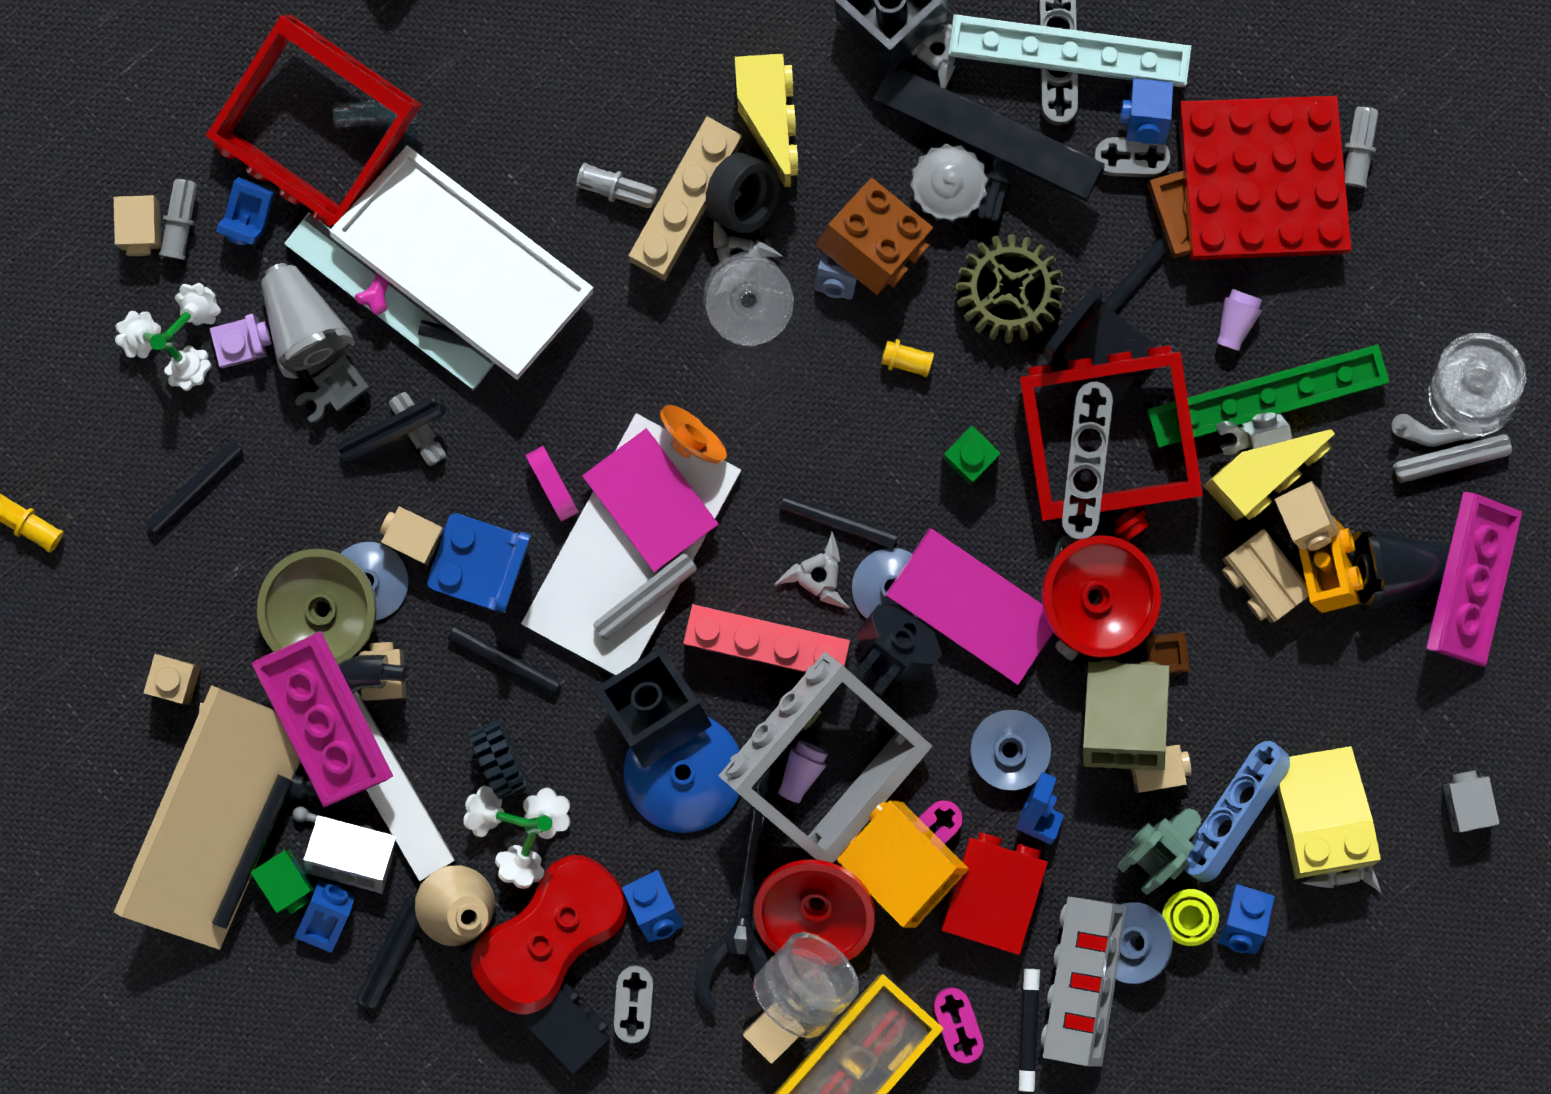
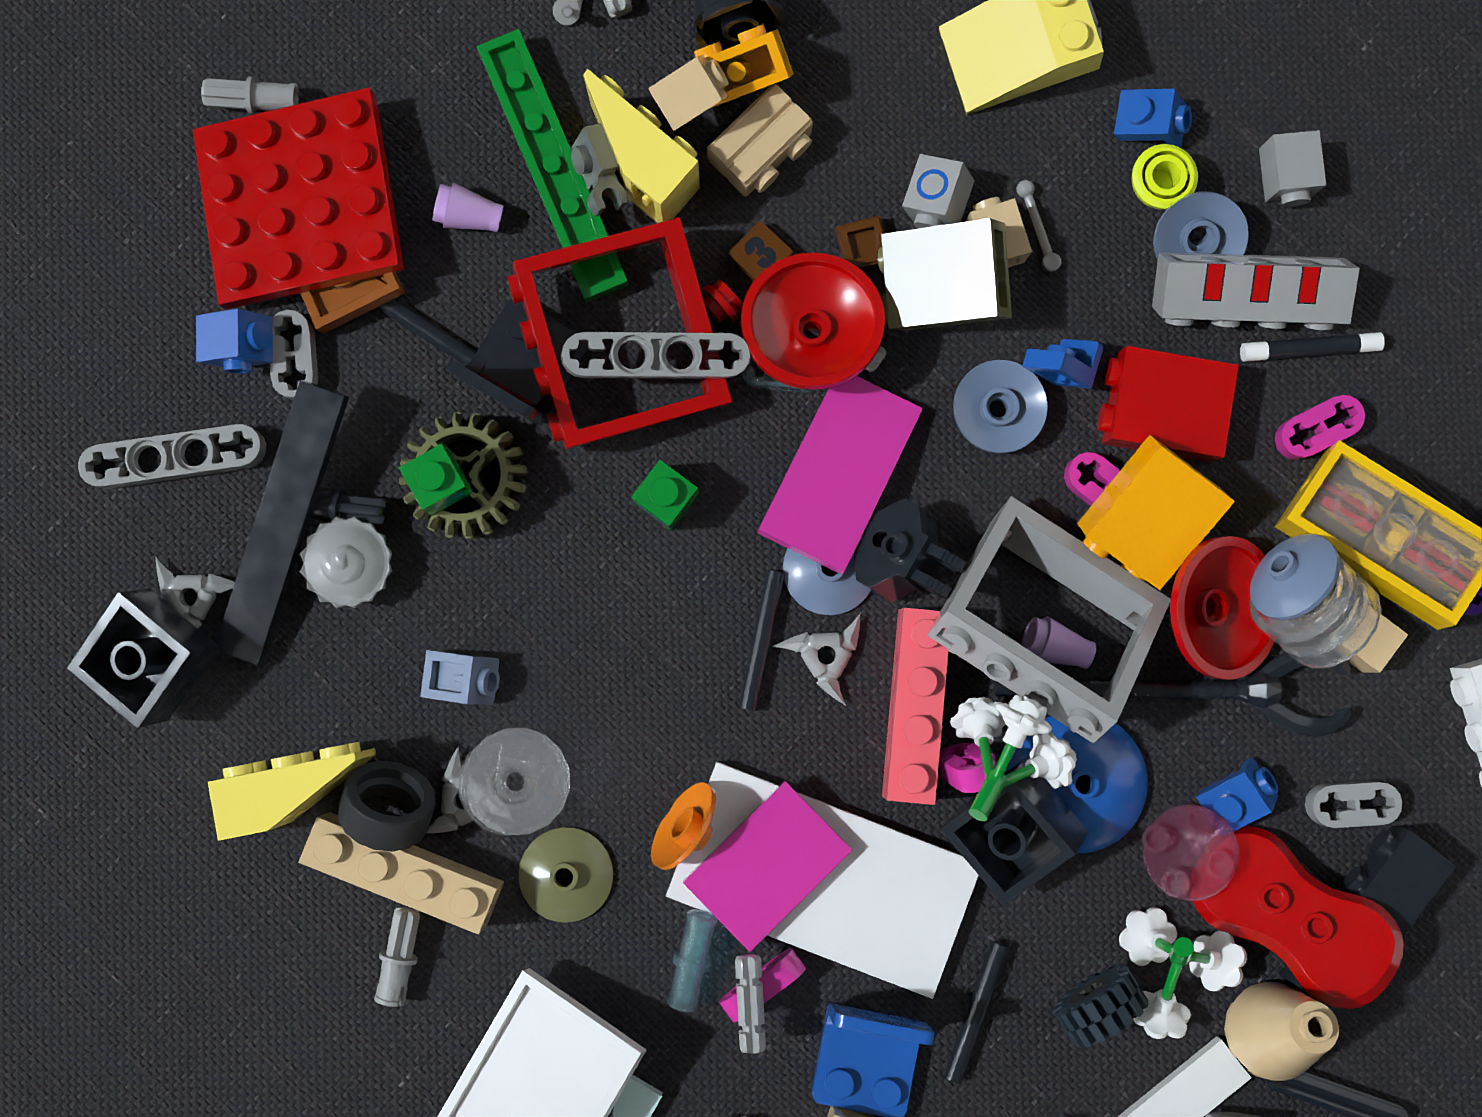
camera: 105 degrees left, 0 degrees up
light grey axle [593,554,697,640] -> none
dark orange brick [815,177,934,295] -> none
yellow pin [881,339,934,378] -> none
light aqua tile [948,14,1191,87] -> none
sand green hinge [1117,808,1202,895] -> none
medium blue beam [1184,741,1290,882] -> none
none -> green brick [398,444,474,515]
none -> olive dish [519,827,613,923]
none -> clear light blue pin [667,909,718,1012]
none -> reddish brown tile [728,221,793,281]
none -> light grey axle [735,954,766,1054]
none -> light grey brick [902,154,975,229]
none -> dark pink beam [938,743,997,793]
none -> white plant [950,695,1077,821]
none -> light grey hinge [1016,180,1061,273]
none -> clear pink dish [1142,805,1239,901]
none -> sand blue dish [1250,534,1340,621]
none -> light grey brick [1259,130,1326,207]

